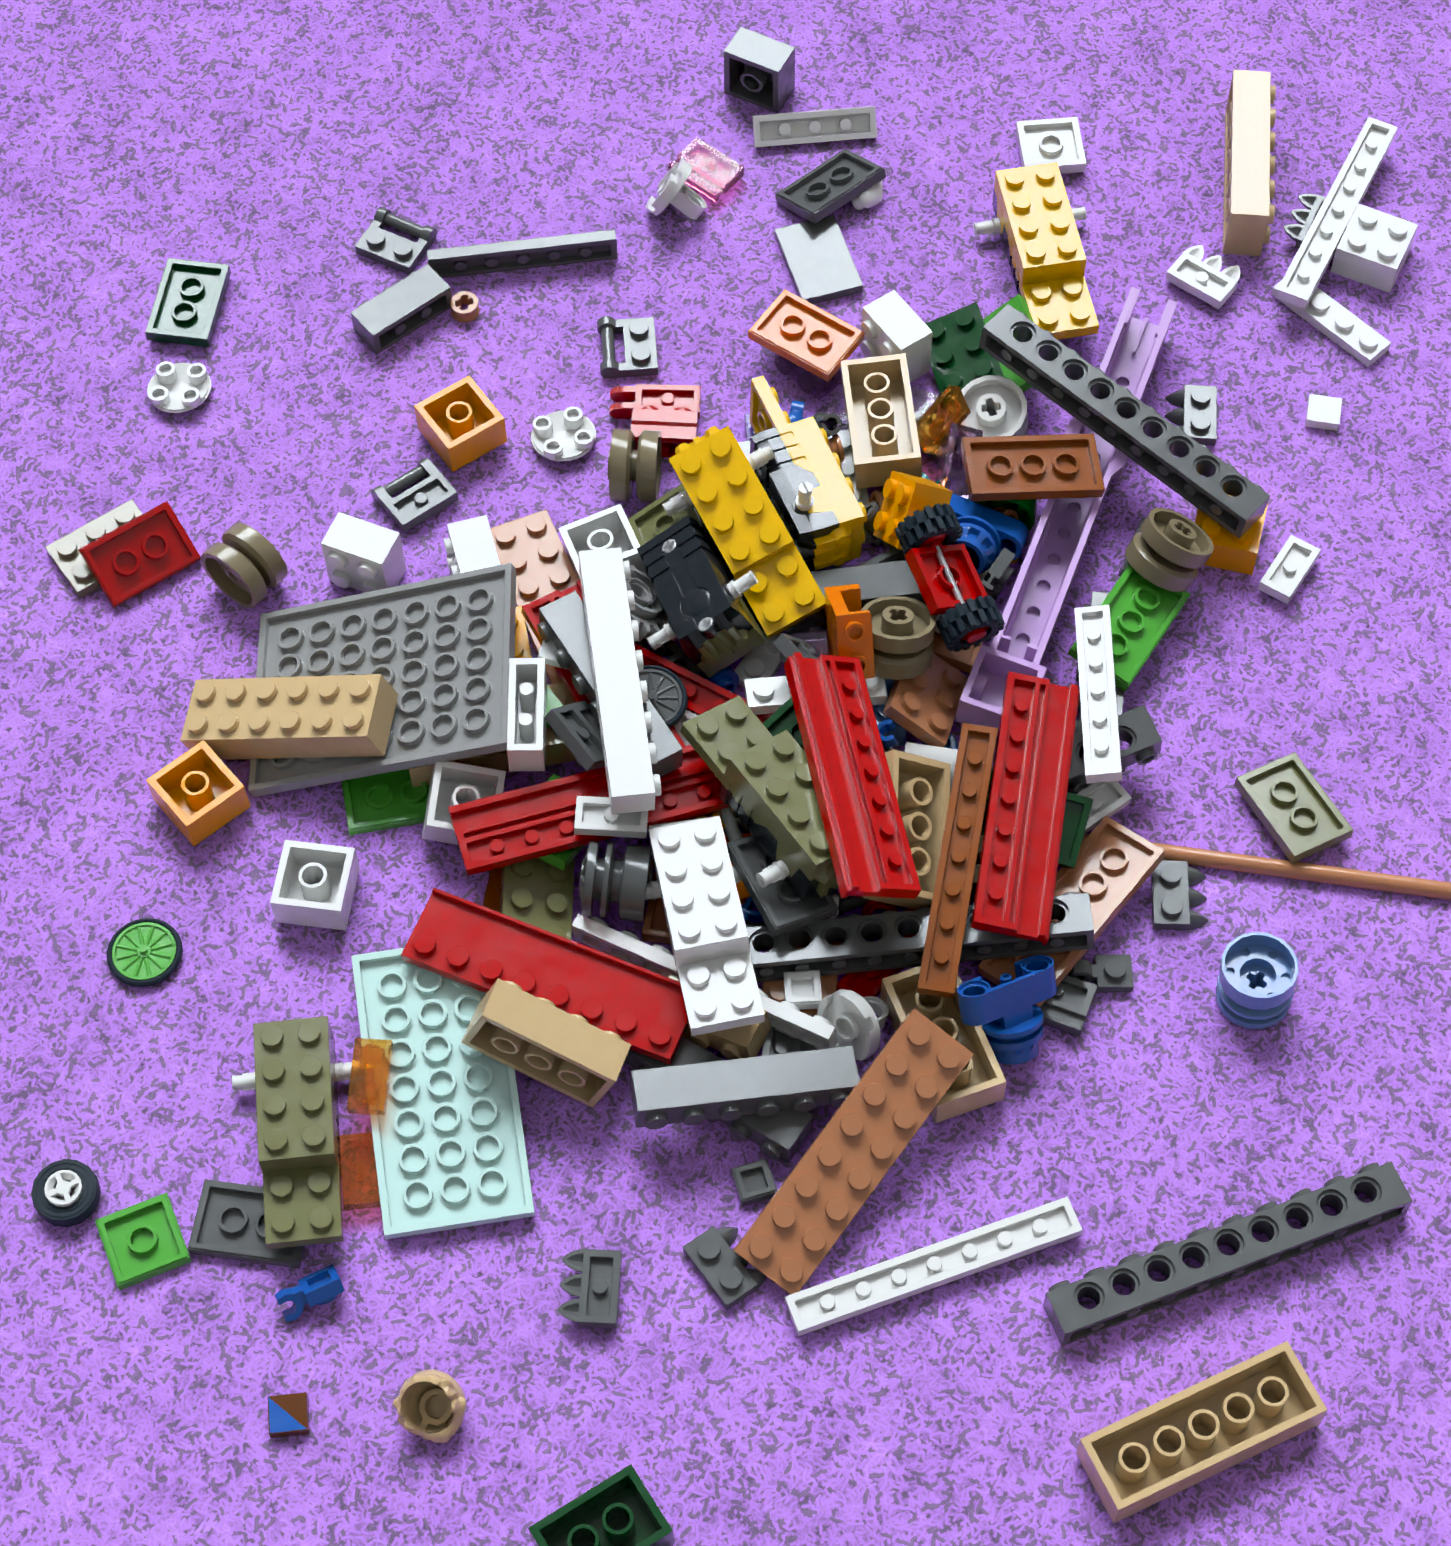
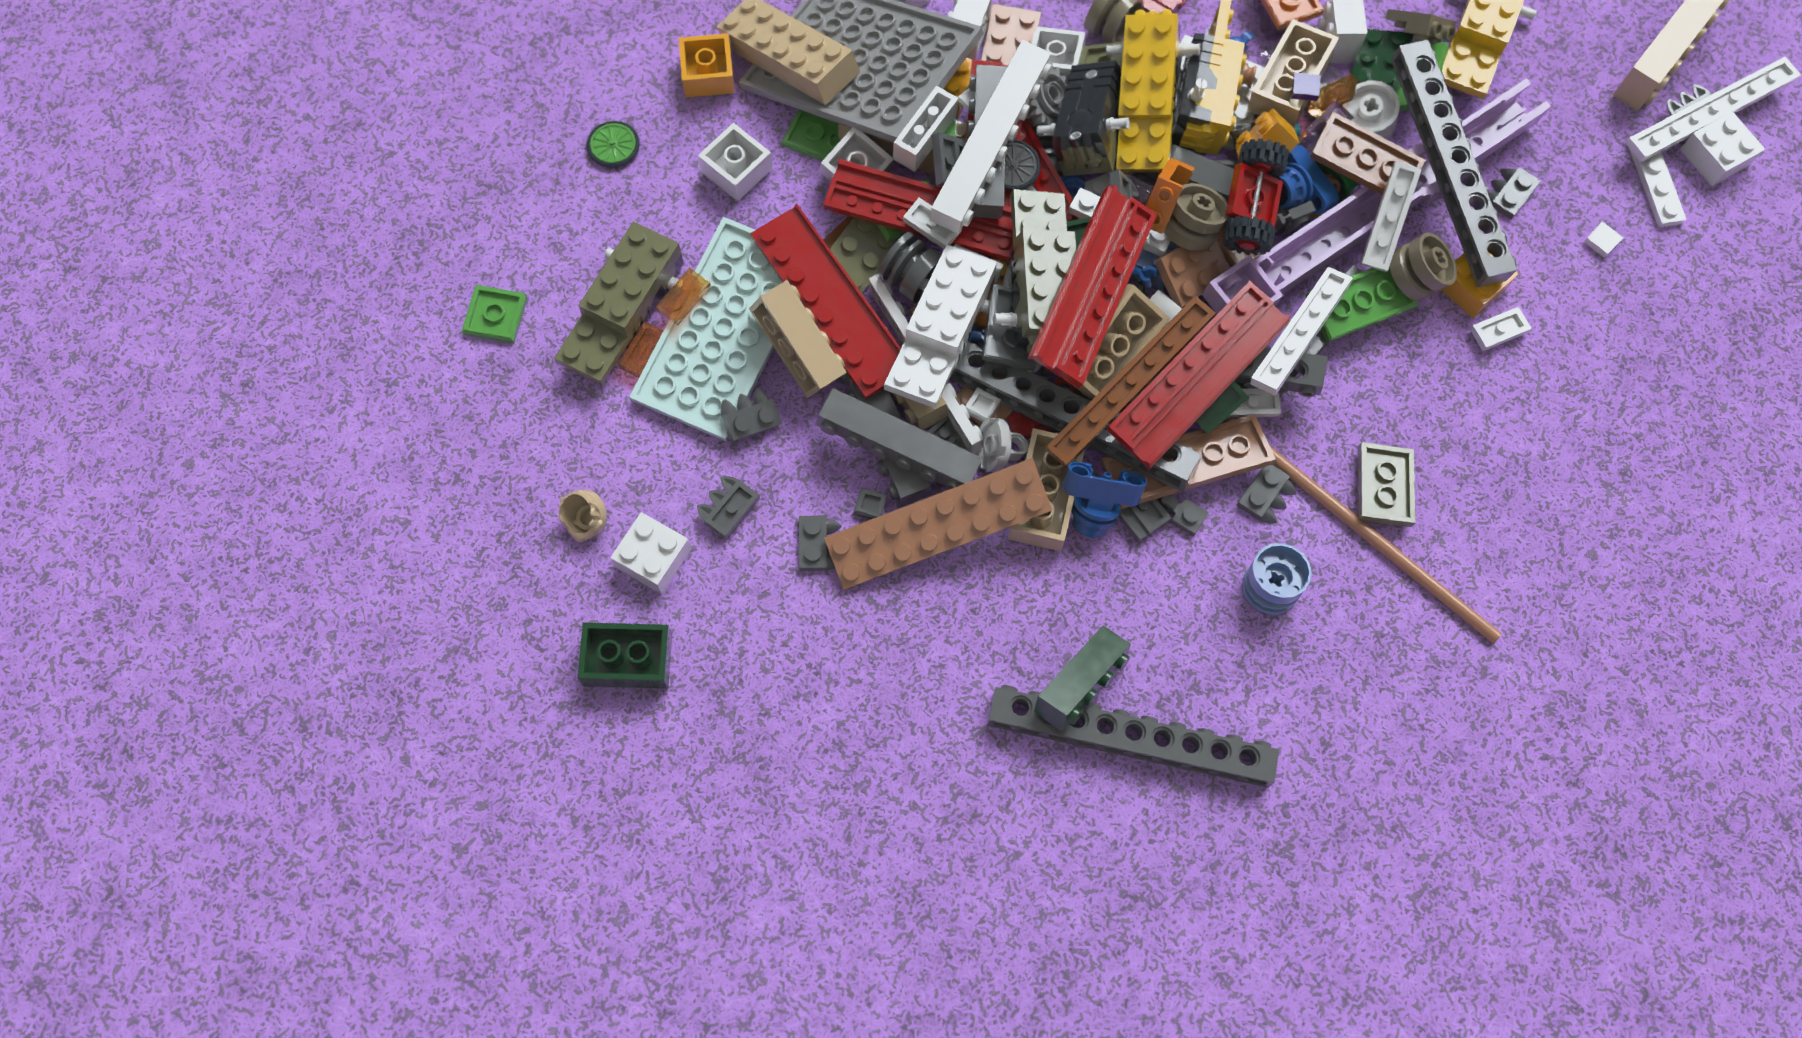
camera: 30 degrees right, 10 degrees up
black wheel [31,1159,101,1227] -> none
dark grey tile [187,1179,305,1269] -> none
reddish brown tile [268,1392,310,1438] -> none
blue plate [275,1264,345,1322] -> none
white plate [785,1196,1083,1336] -> none
dark grey pin [808,412,842,437] -> none
tan brick [1076,1341,1327,1523] -> none
white plate [1165,245,1241,309] -> none
none -> white brick [610,512,691,594]
none -> dark grey plate [720,388,782,442]
none -> brick [1034,625,1131,731]
none -> tile [1292,72,1321,101]
none -> white plate [1360,161,1422,272]
none -> dark tan plate [1385,9,1456,44]

